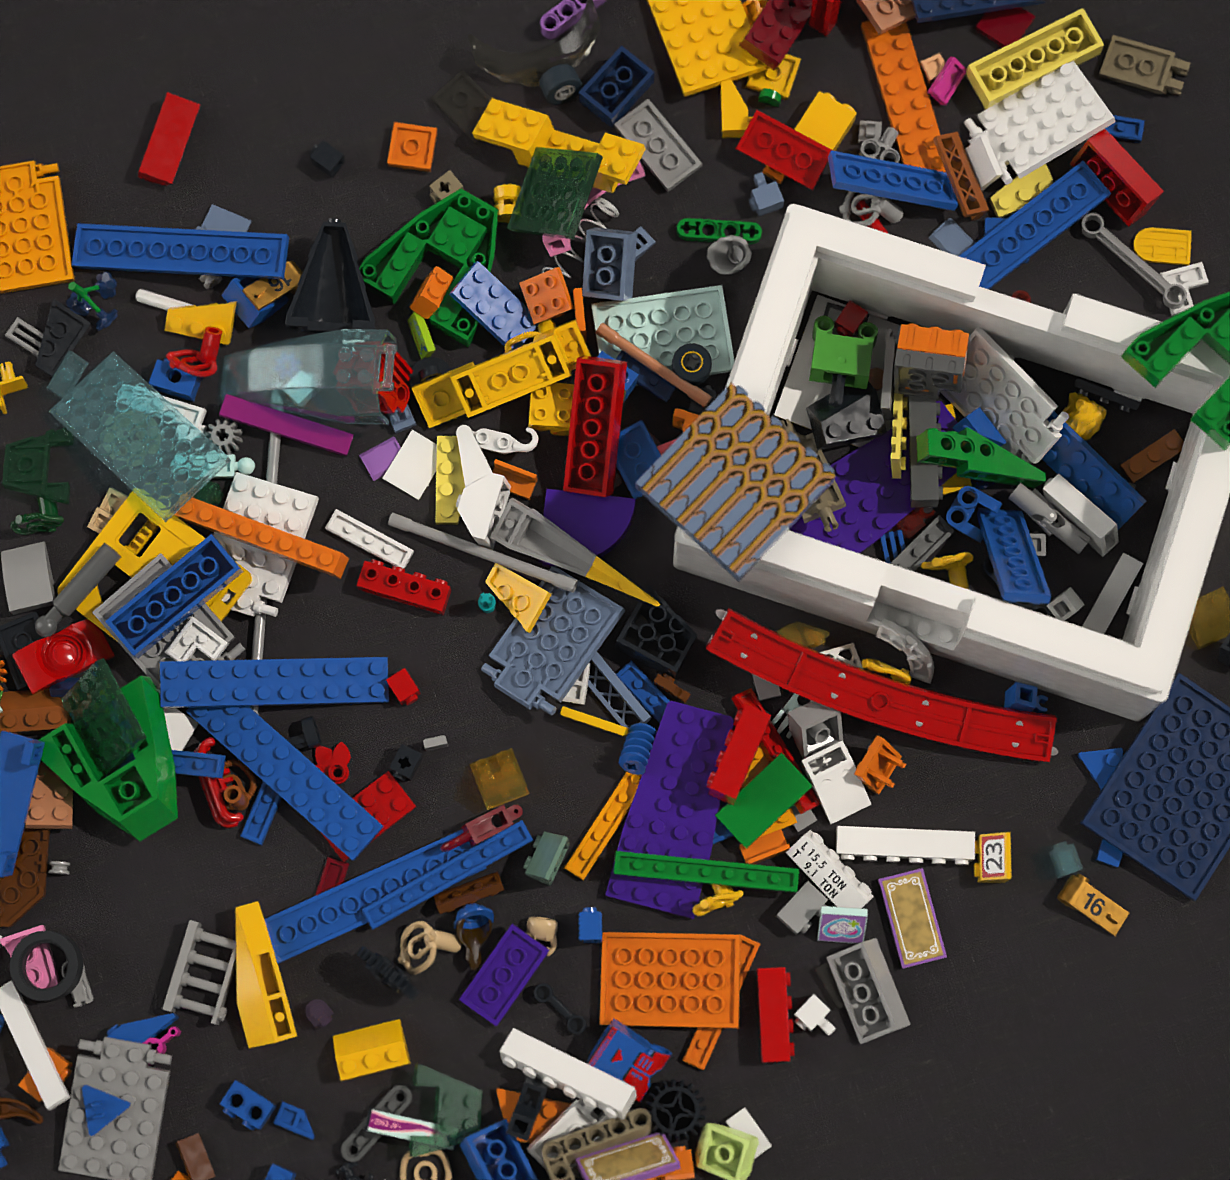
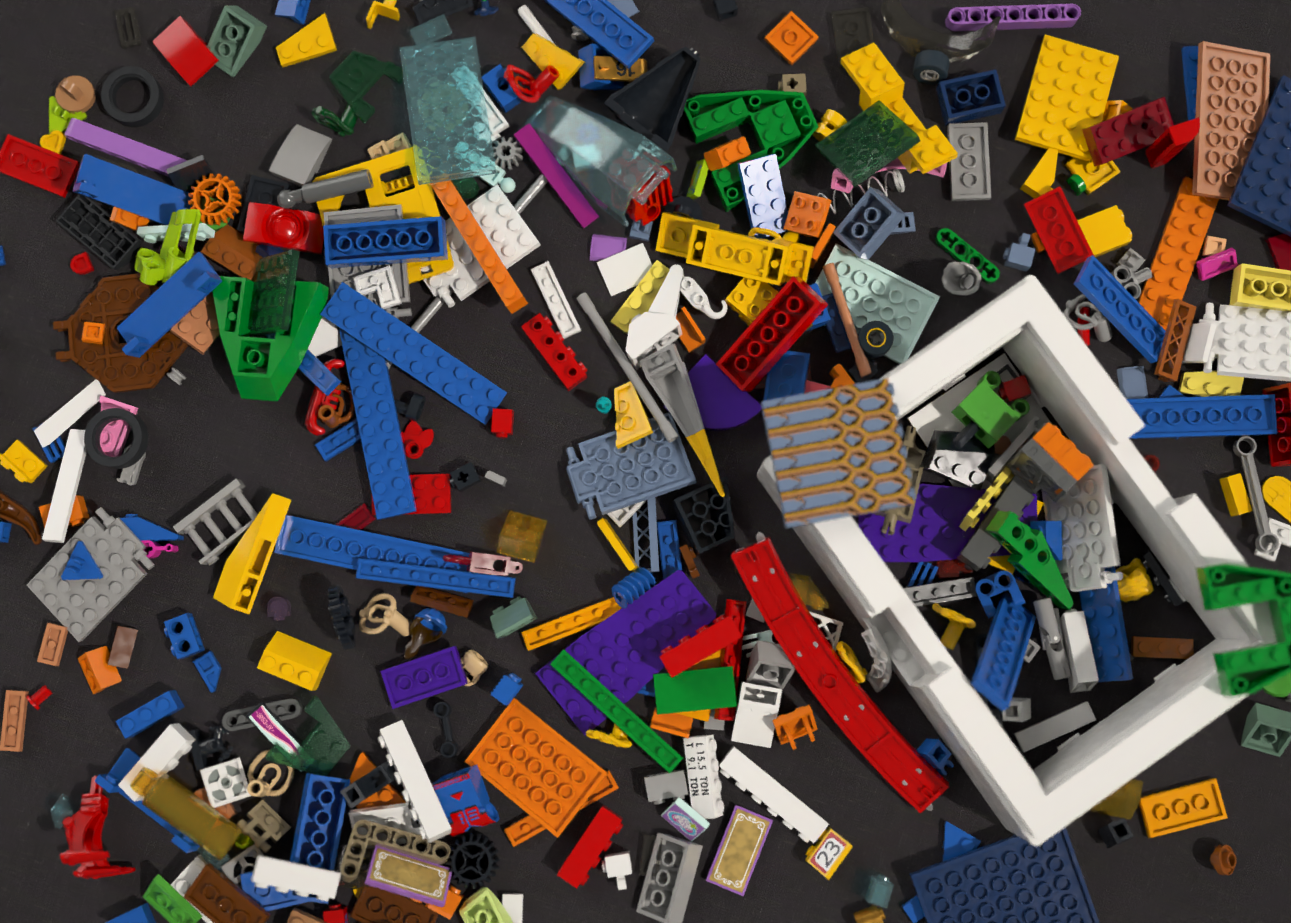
camera: 40 degrees right, 5 degrees up
none -> yellow panel [1219,473,1252,517]

